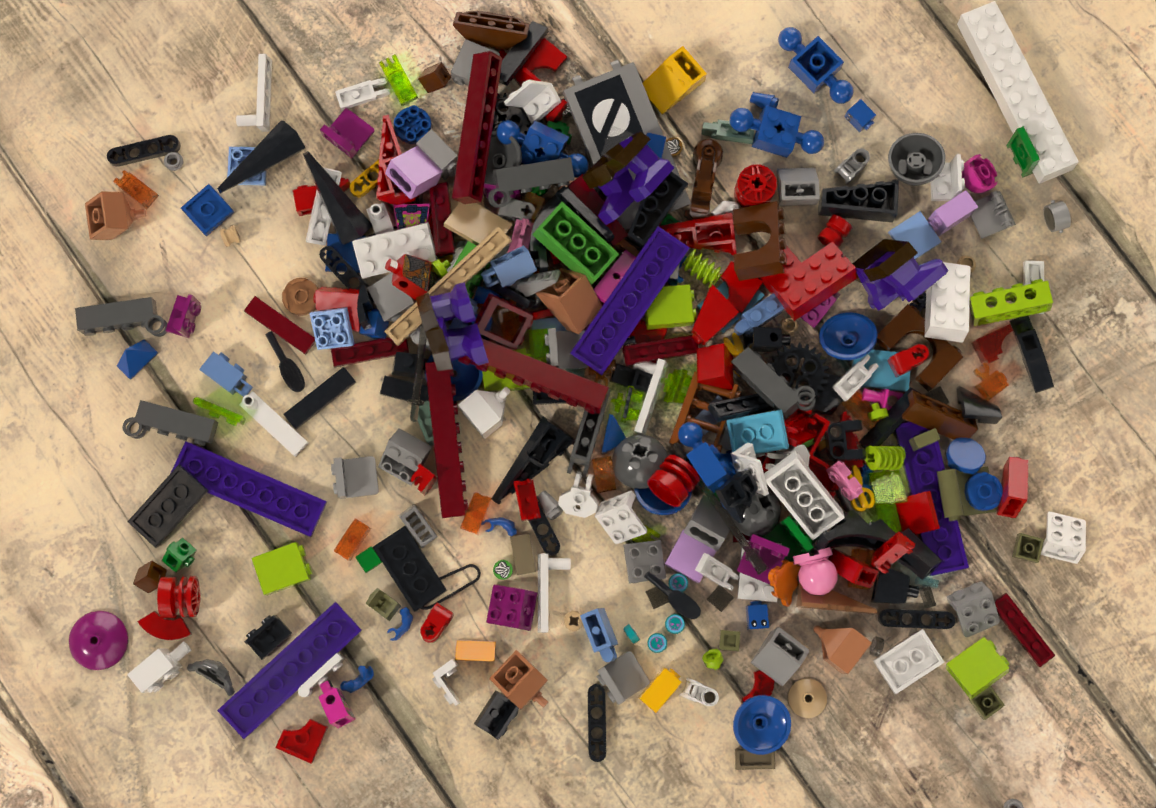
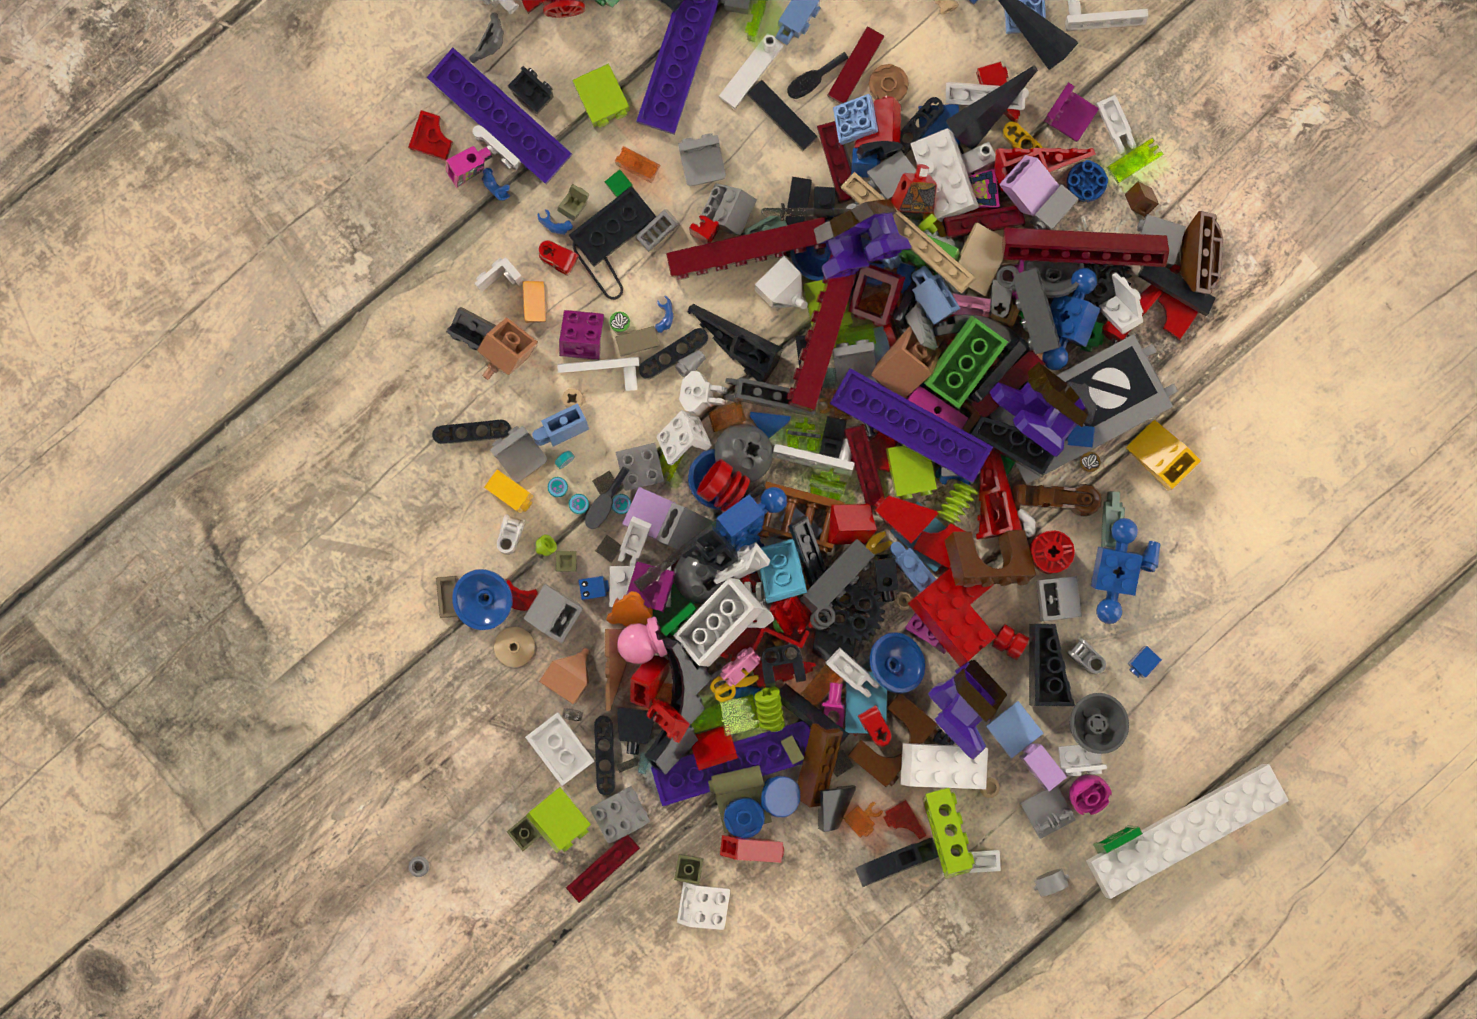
camera: 90 degrees right, 5 degrees up
clear orange hinge [460,492,492,535] -> none
red hinge [514,479,541,522] -> none
blue brick [778,27,854,104] -> none
lime tile [868,403,888,421] -> none

